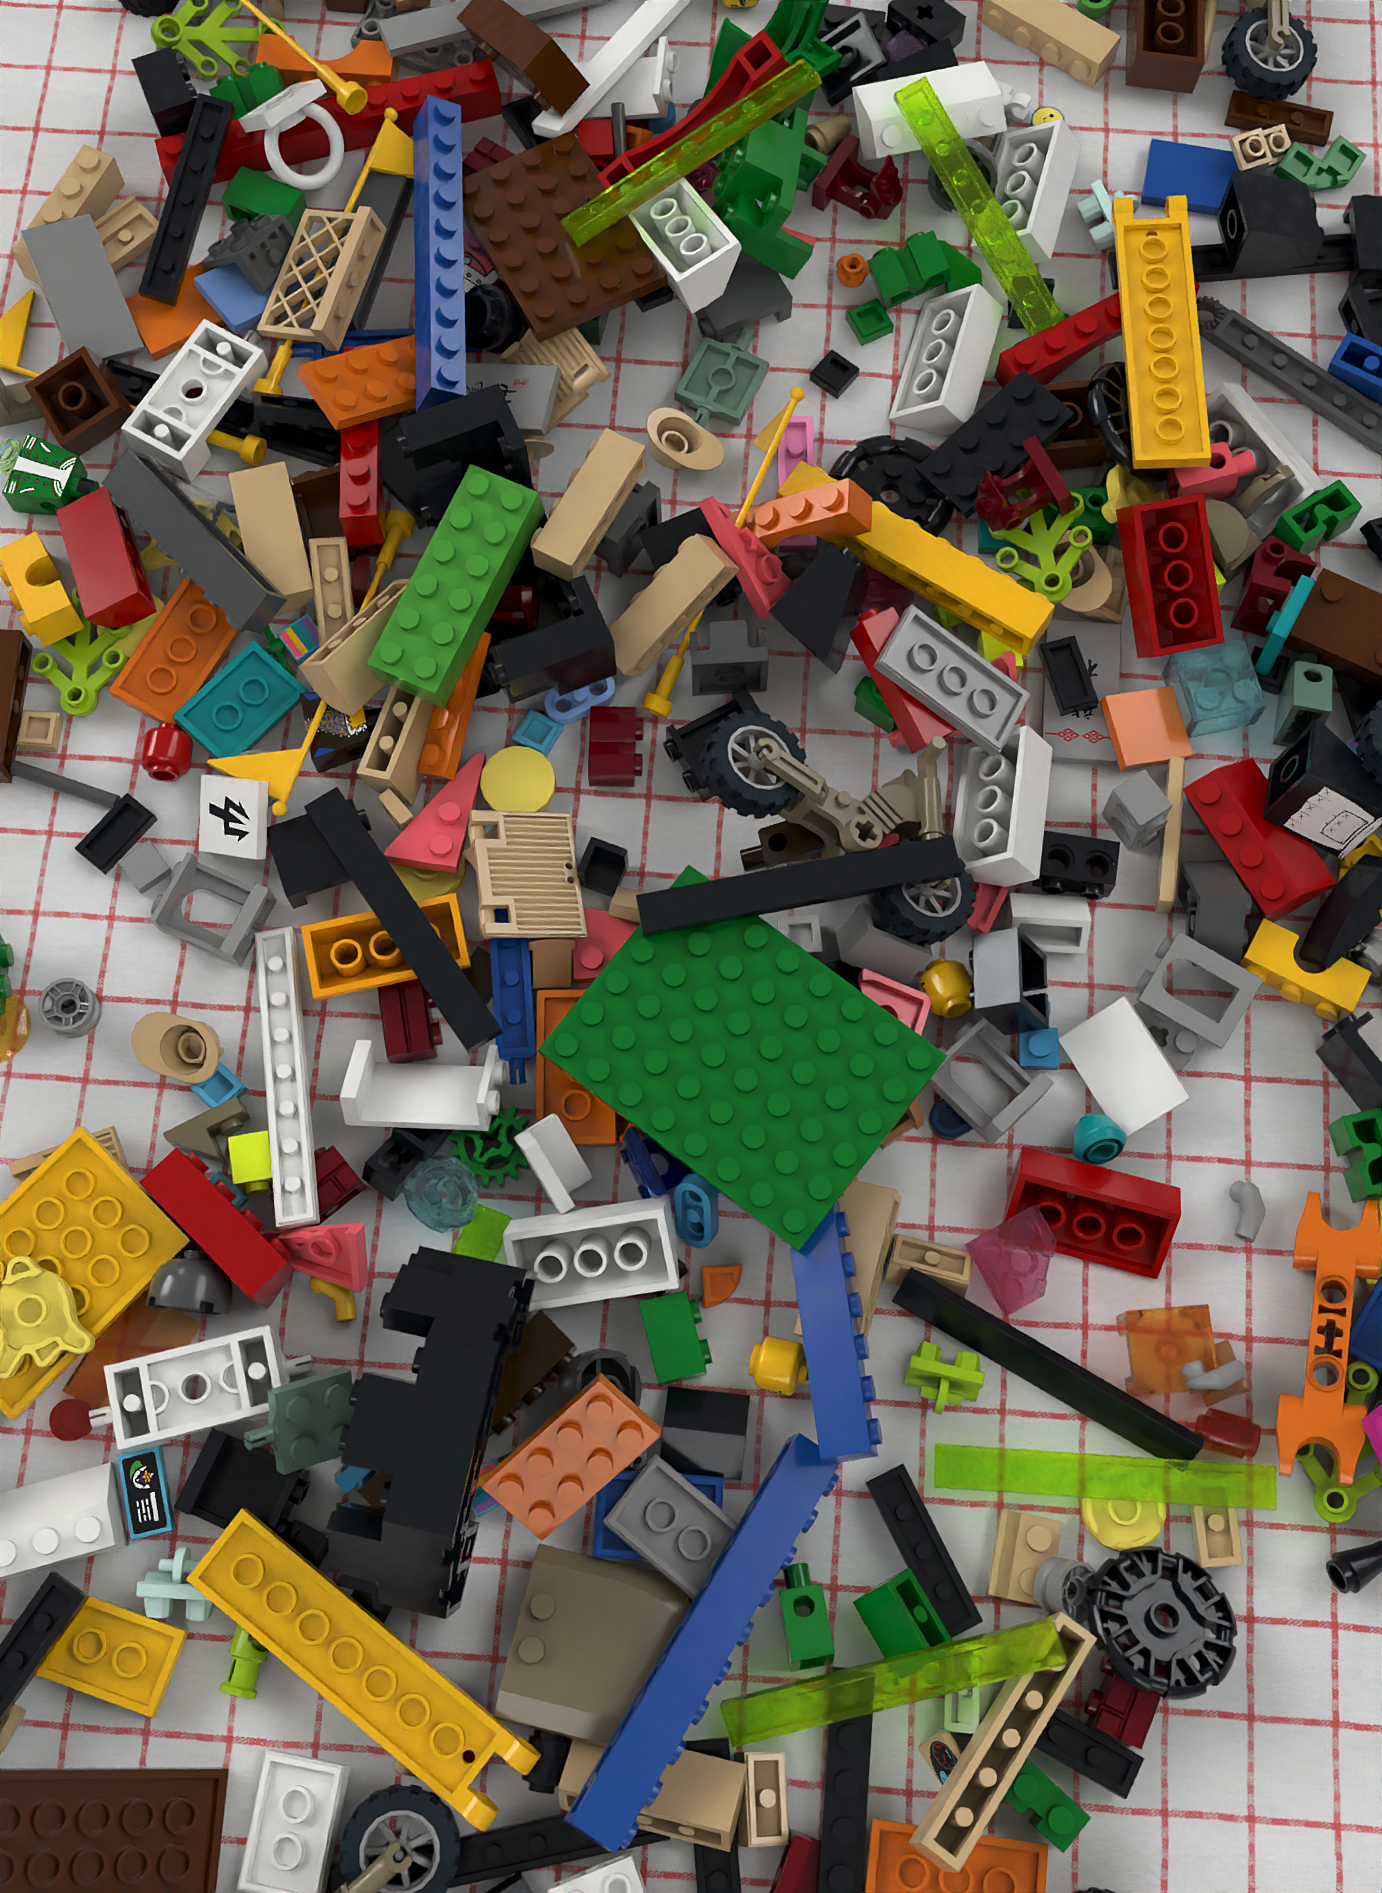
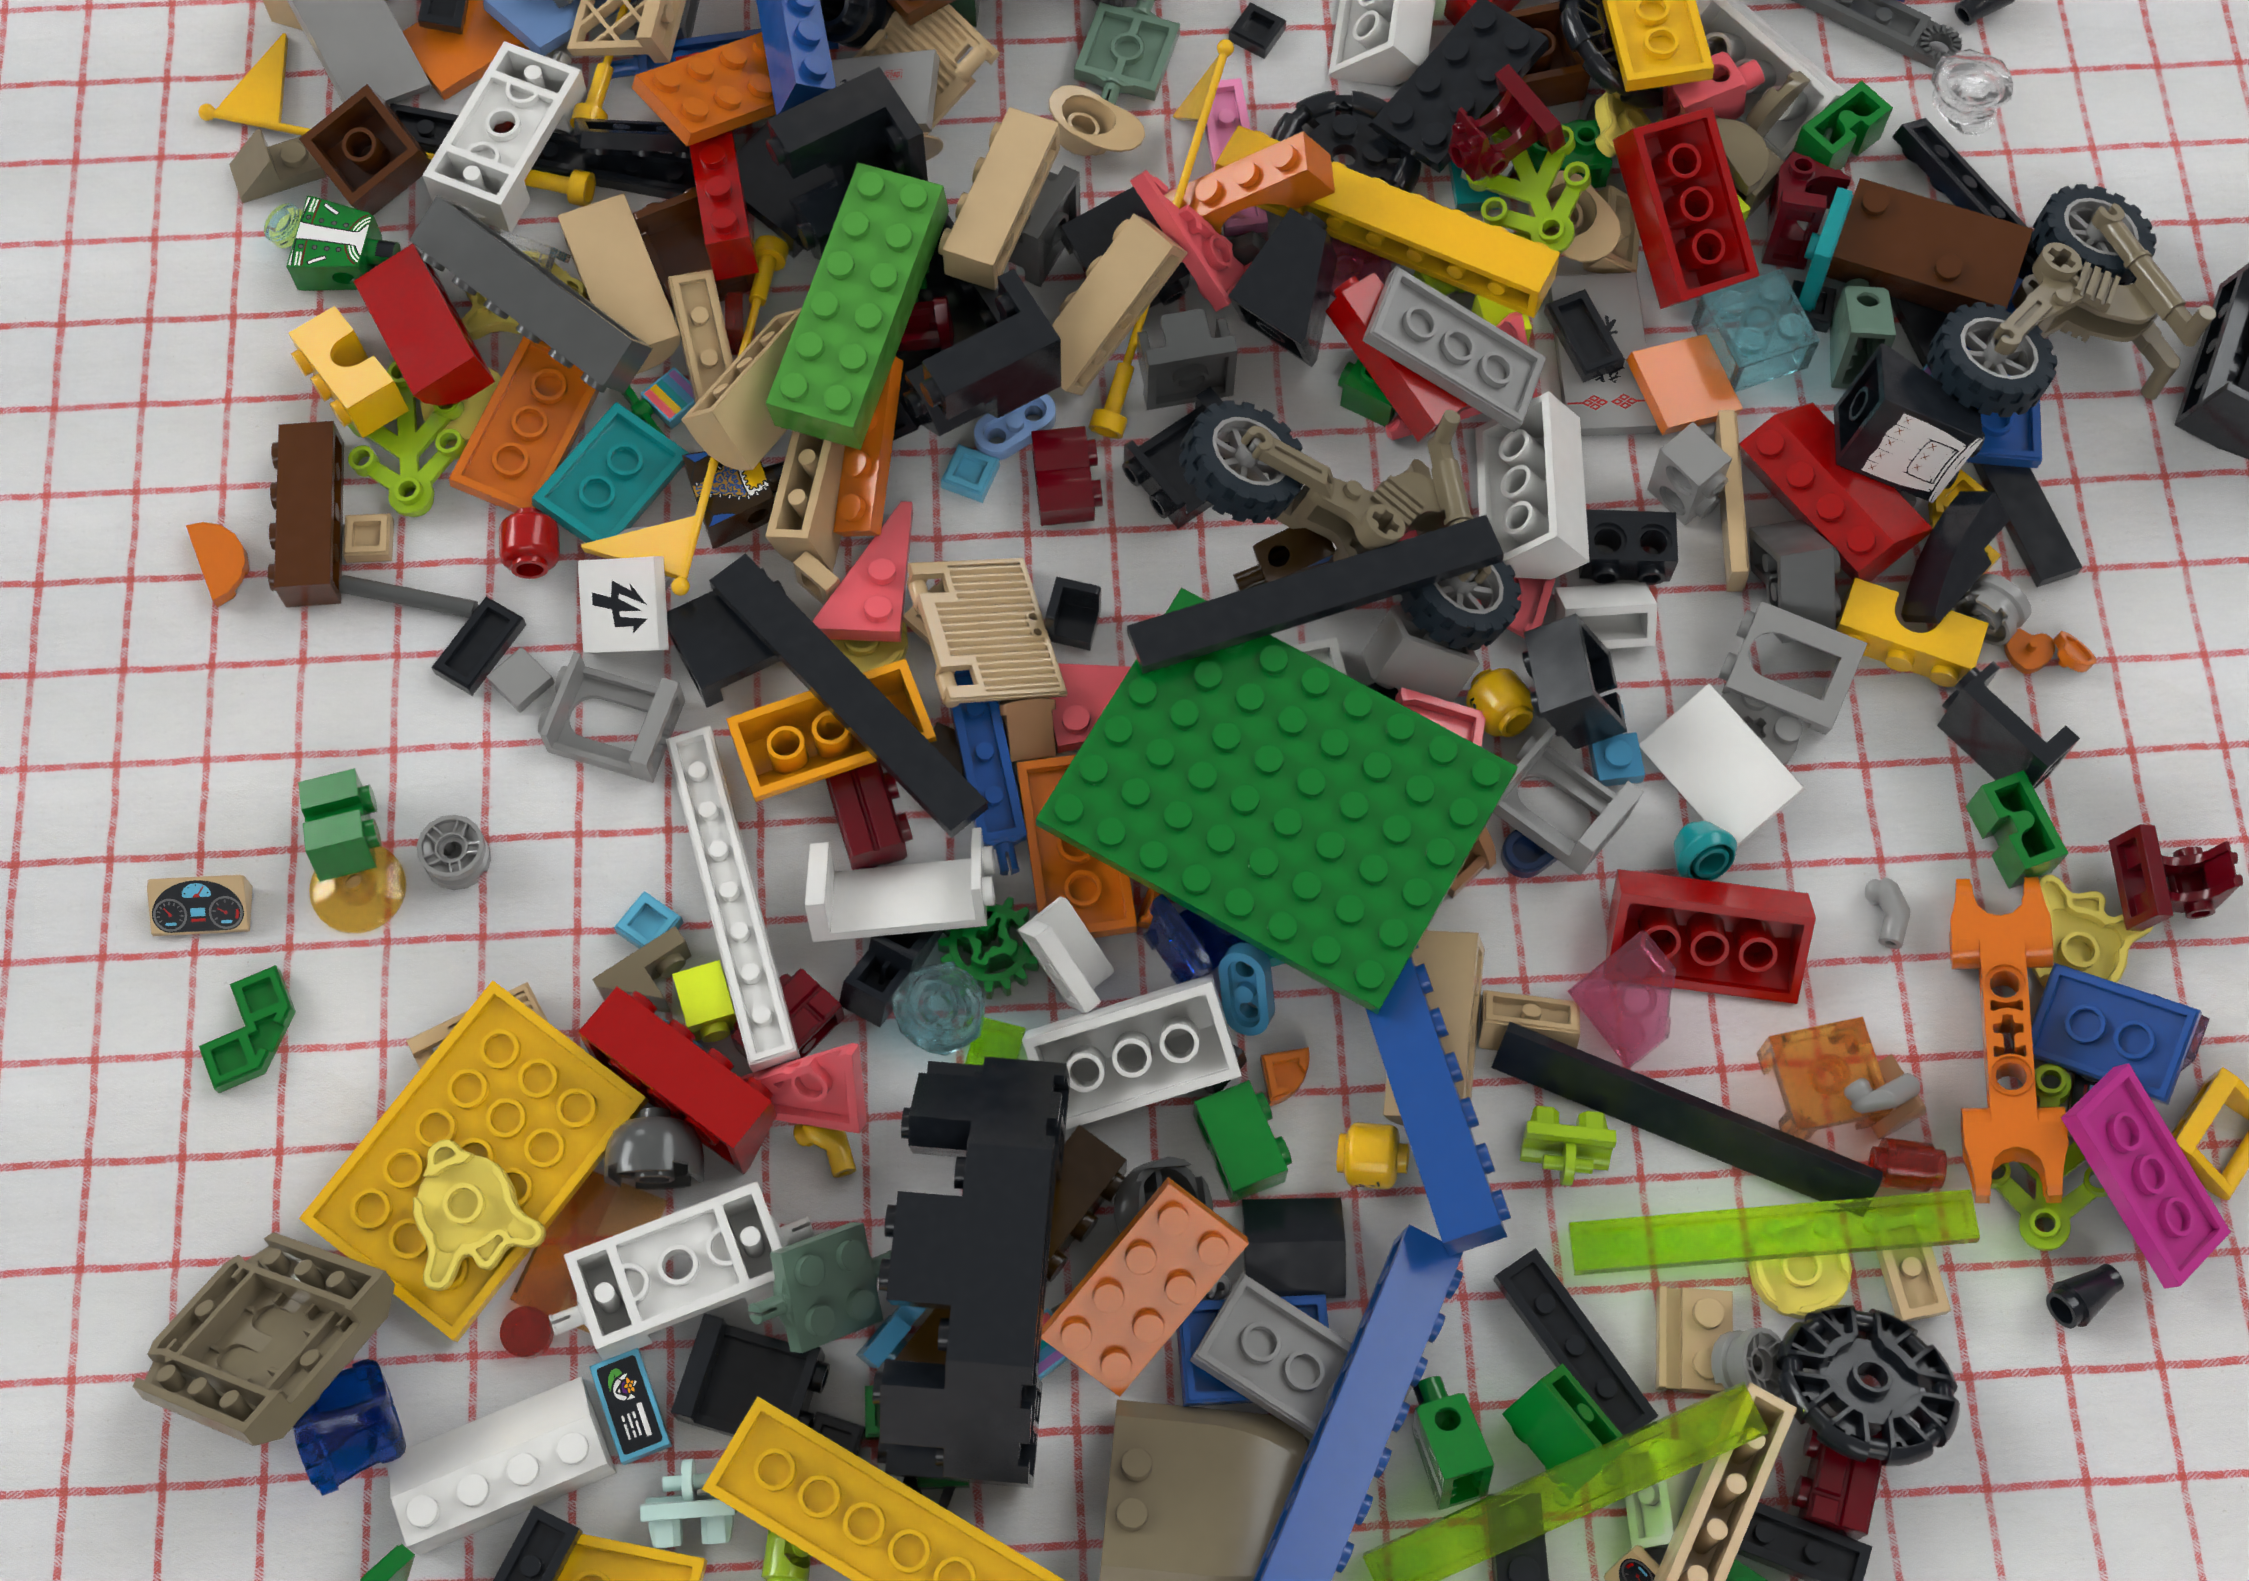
camera: 10 degrees left, 5 degrees down
tan piece [132,1011,224,1084] -> none
light yellow tile [480,746,556,812] -> none
tan tile [608,886,645,923] -> none

